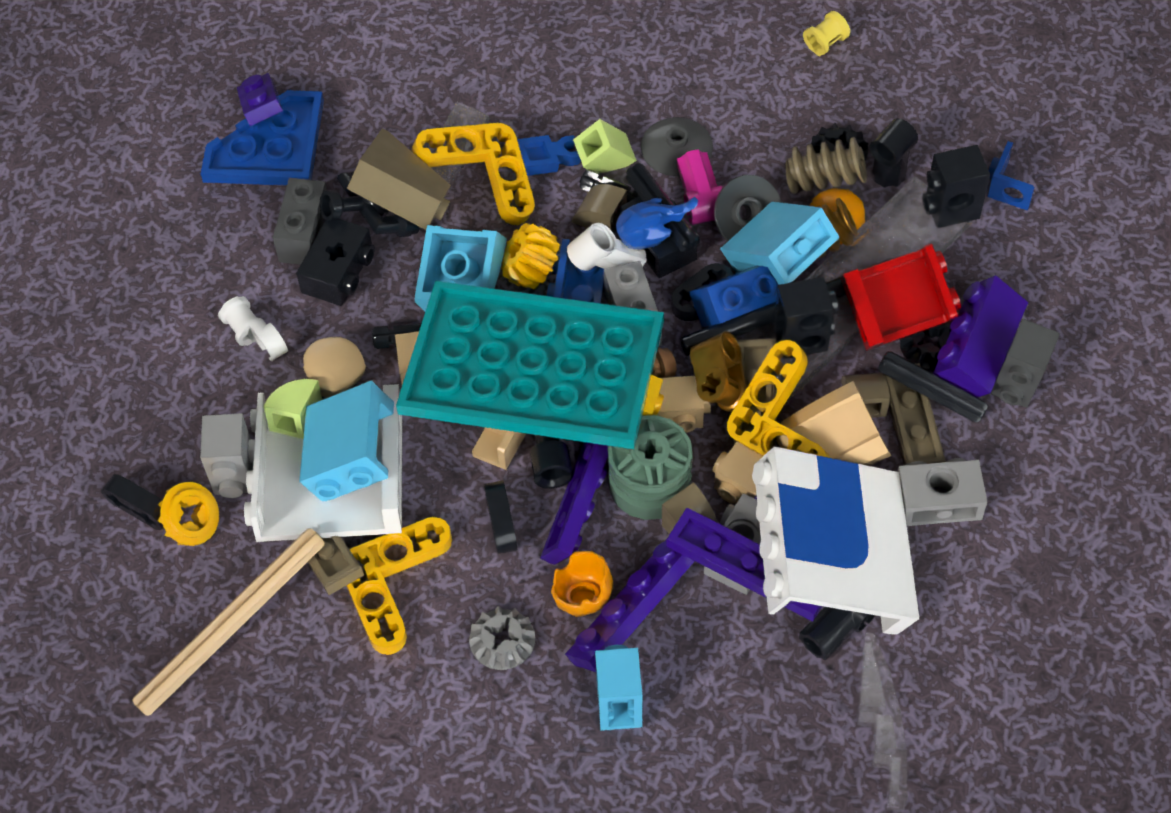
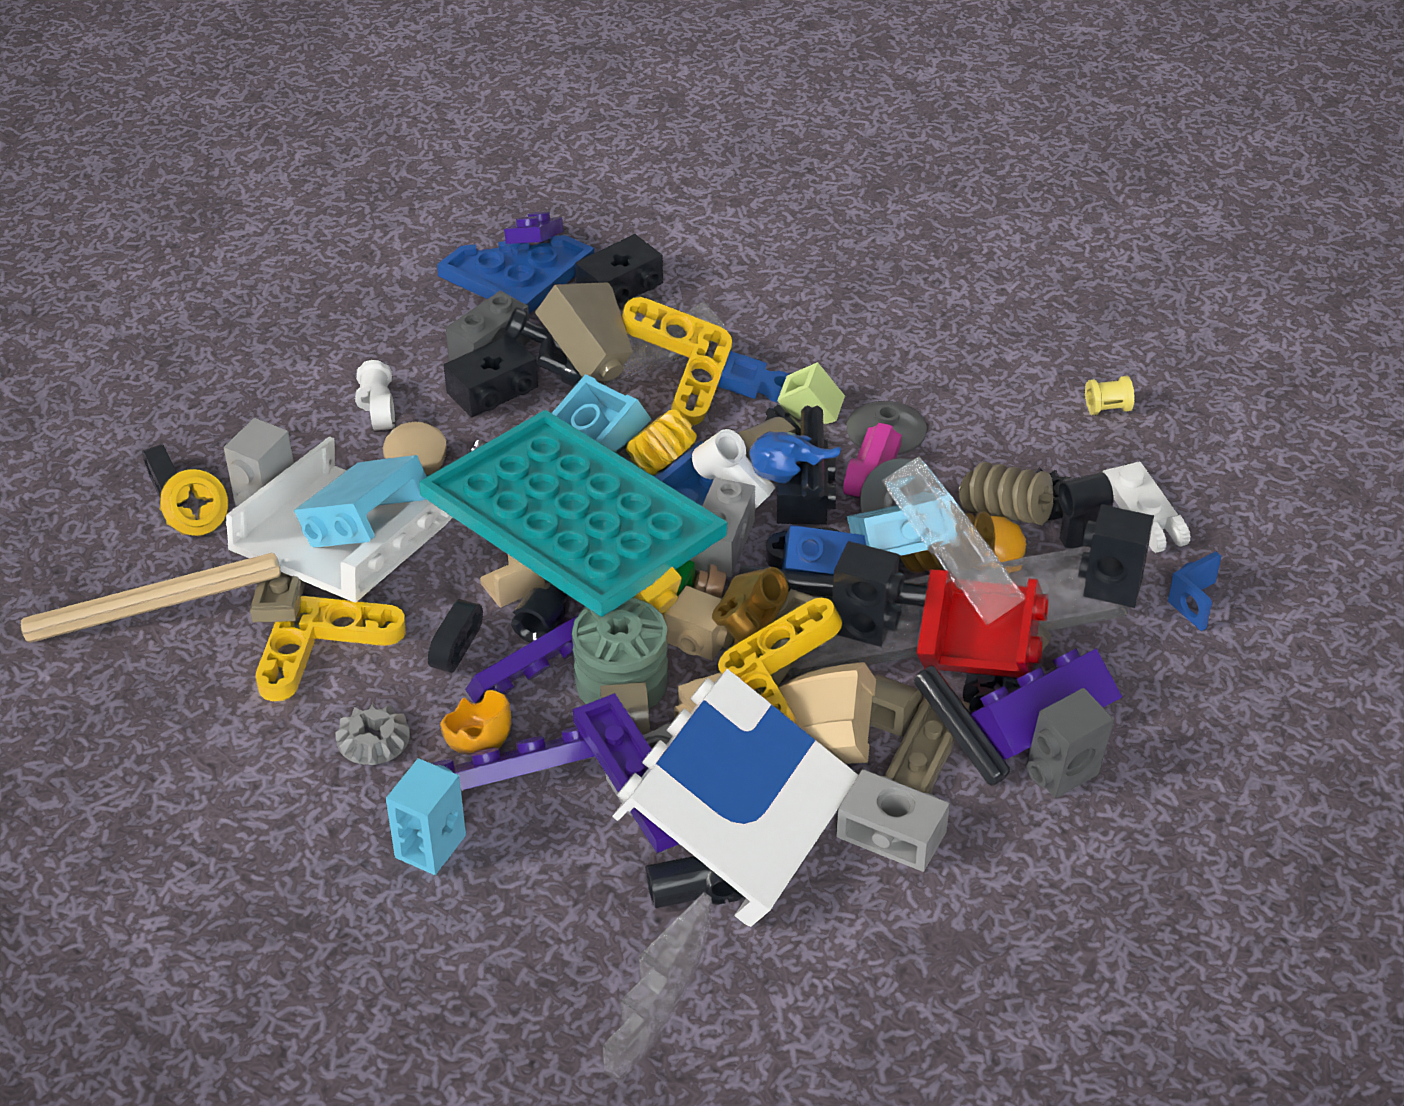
camera: 30 degrees right, 15 degrees down
yellowish green brick [263,379,322,439] -> none
none -> black brick [575,234,663,306]
none -> clear slope [882,456,1025,625]
none -> white hinge [1103,462,1191,553]

